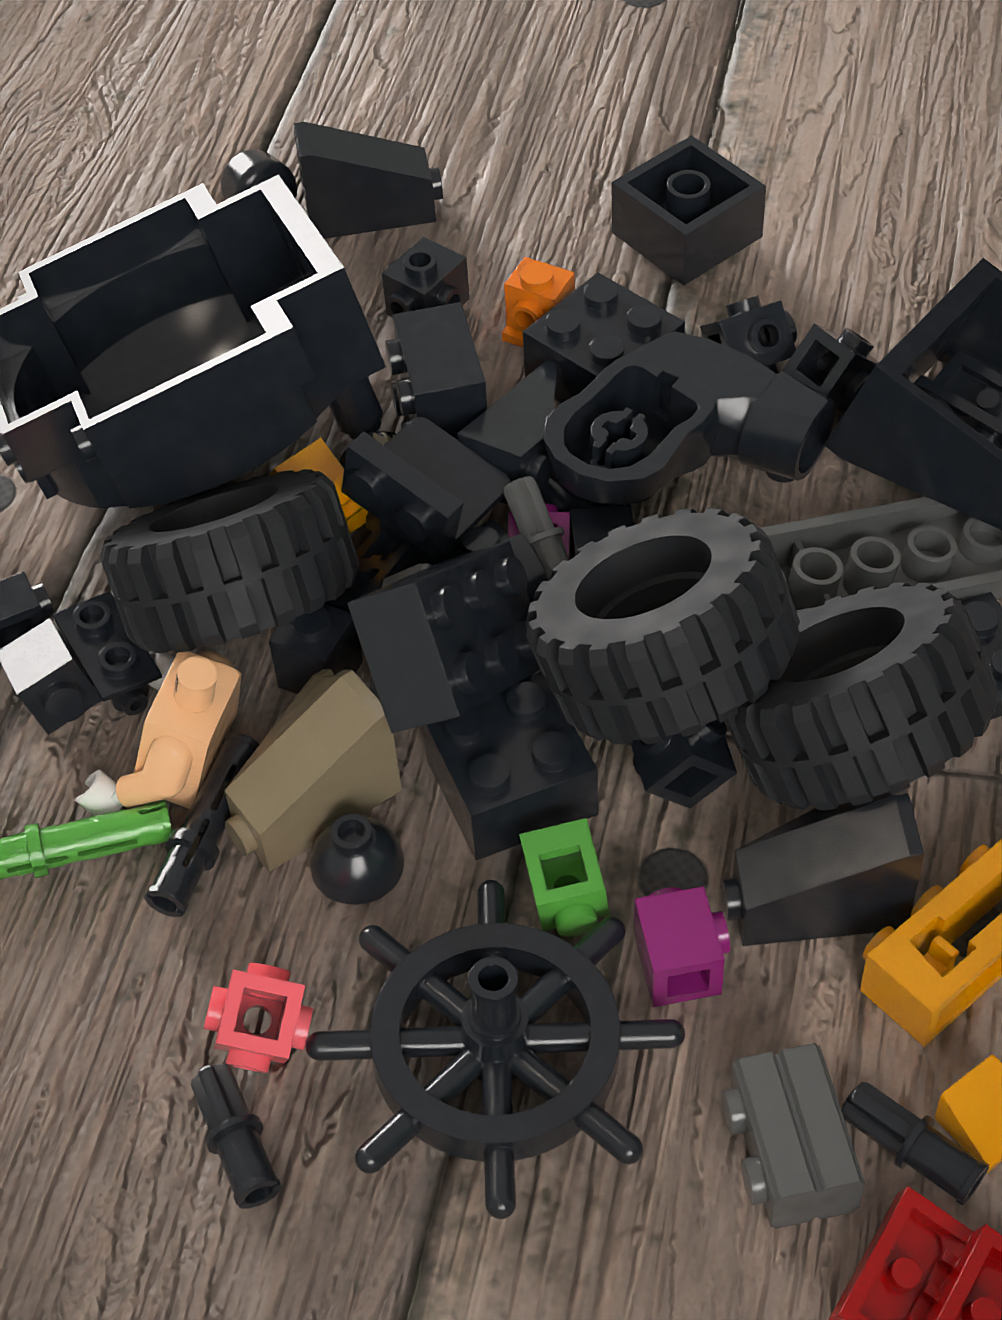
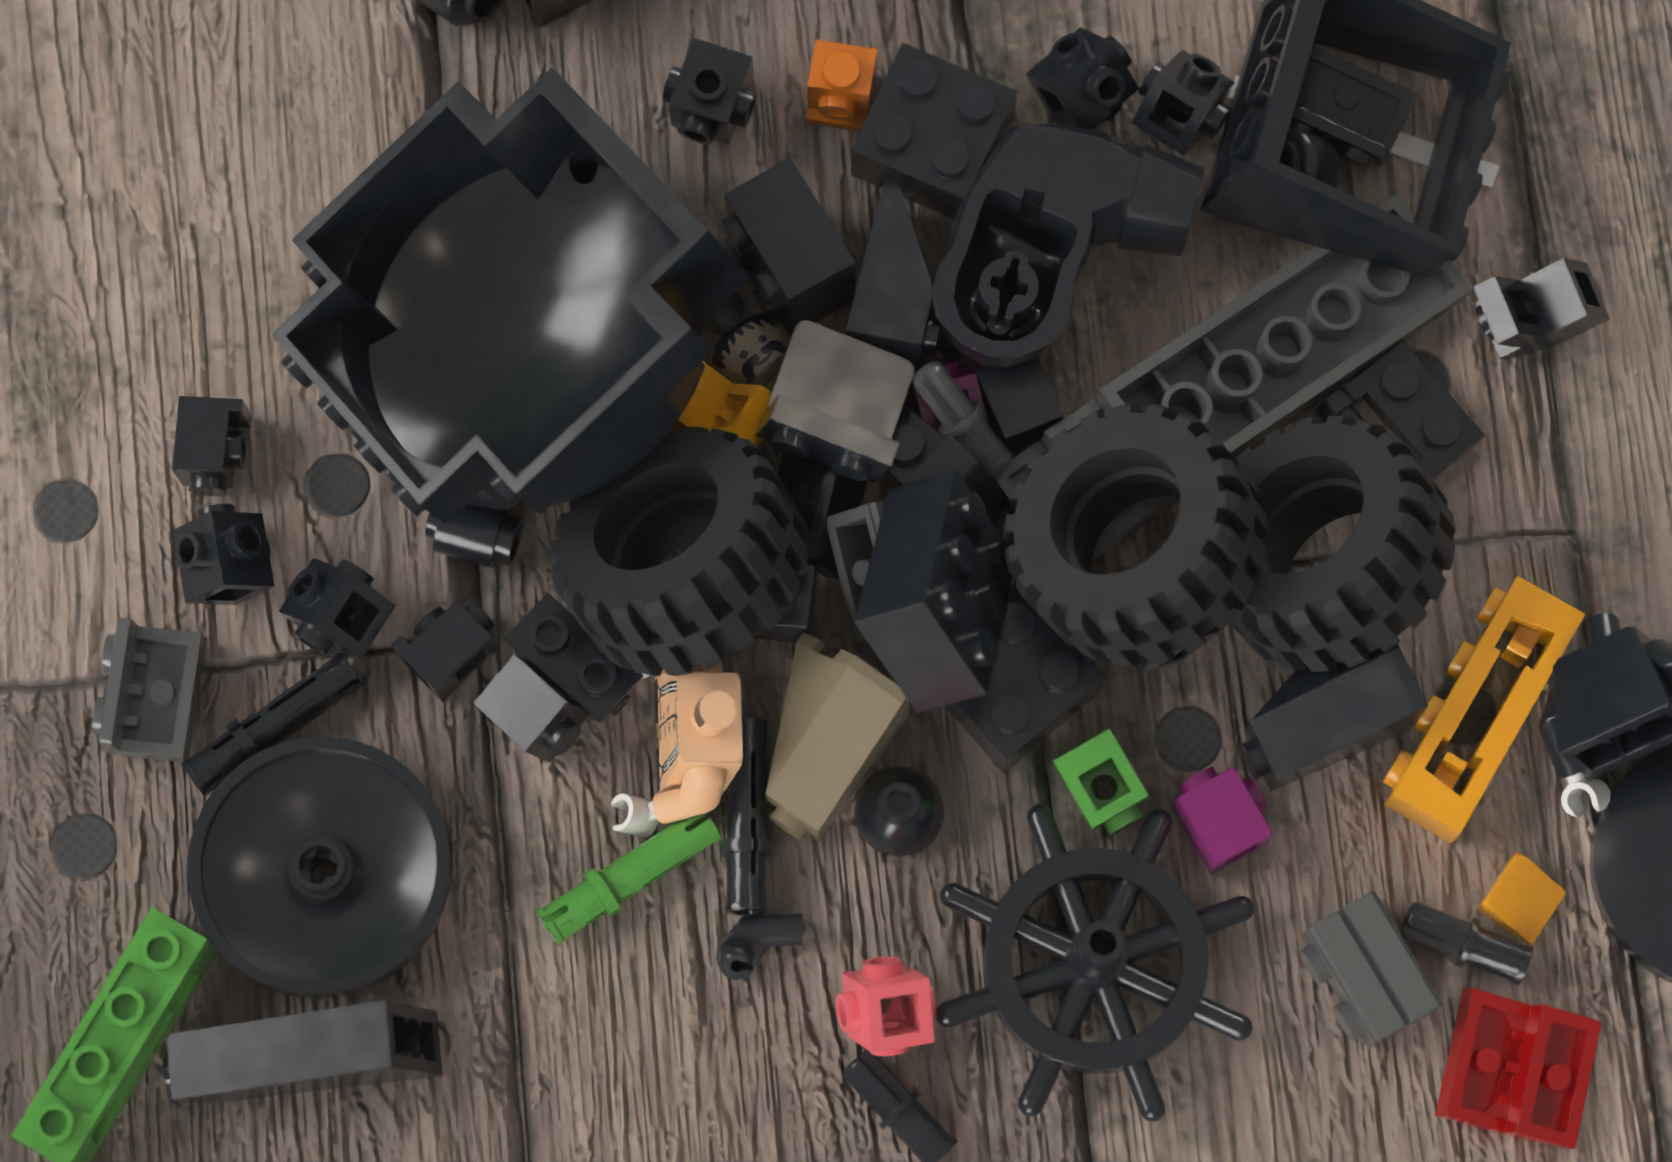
camera: 20 degrees left, 25 degrees up
none -> black brick [425,504,524,568]
none -> black arm [716,913,803,980]

